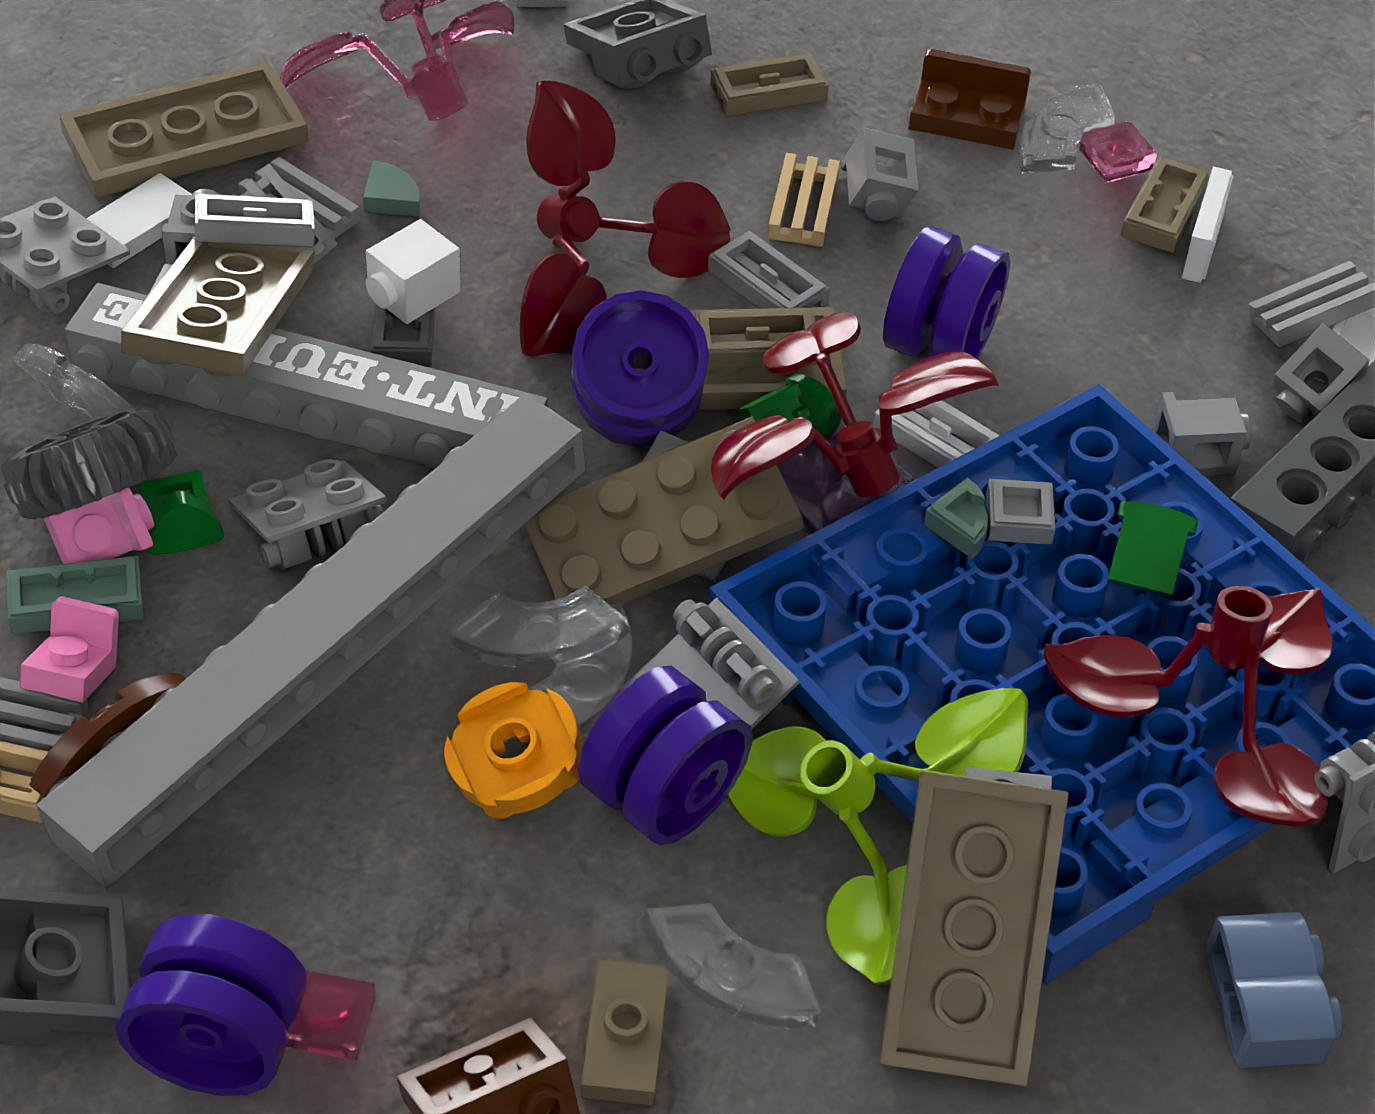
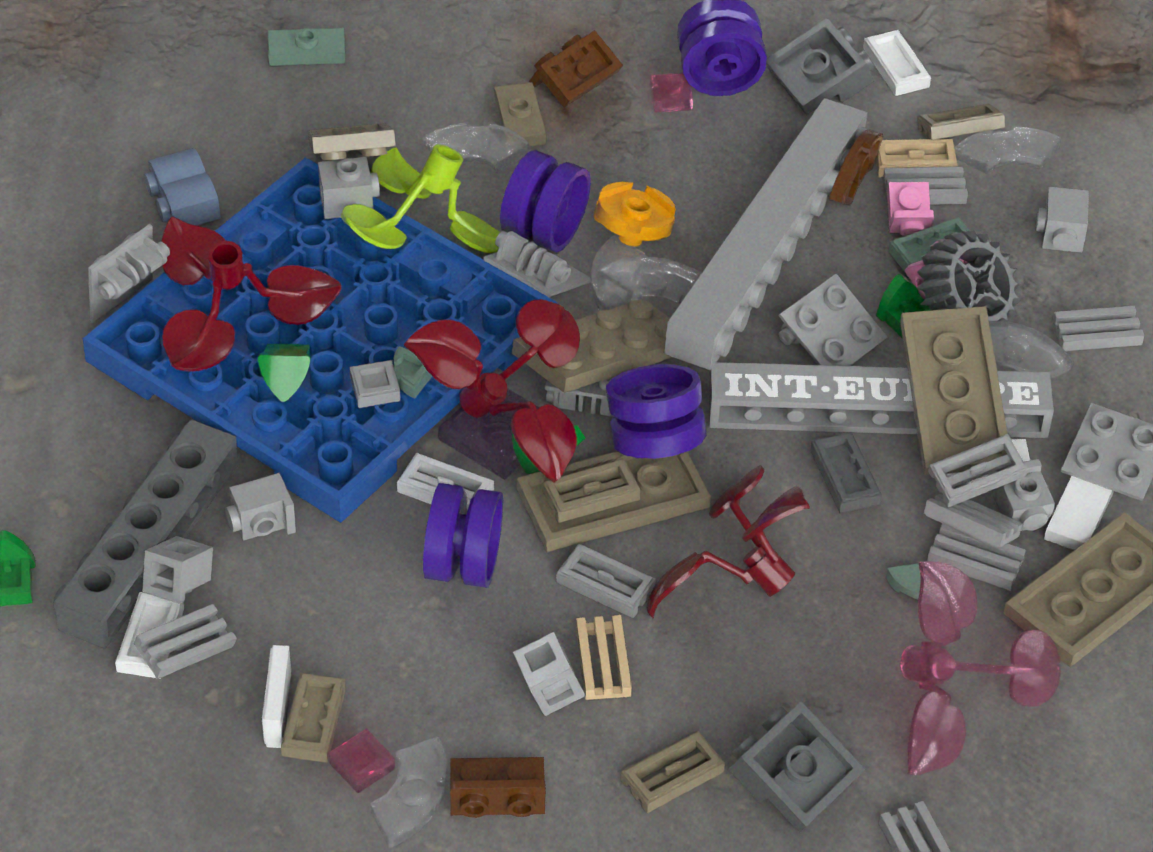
camera: 165 degrees right, 0 degrees up
white brick [366,219,461,324] -> none

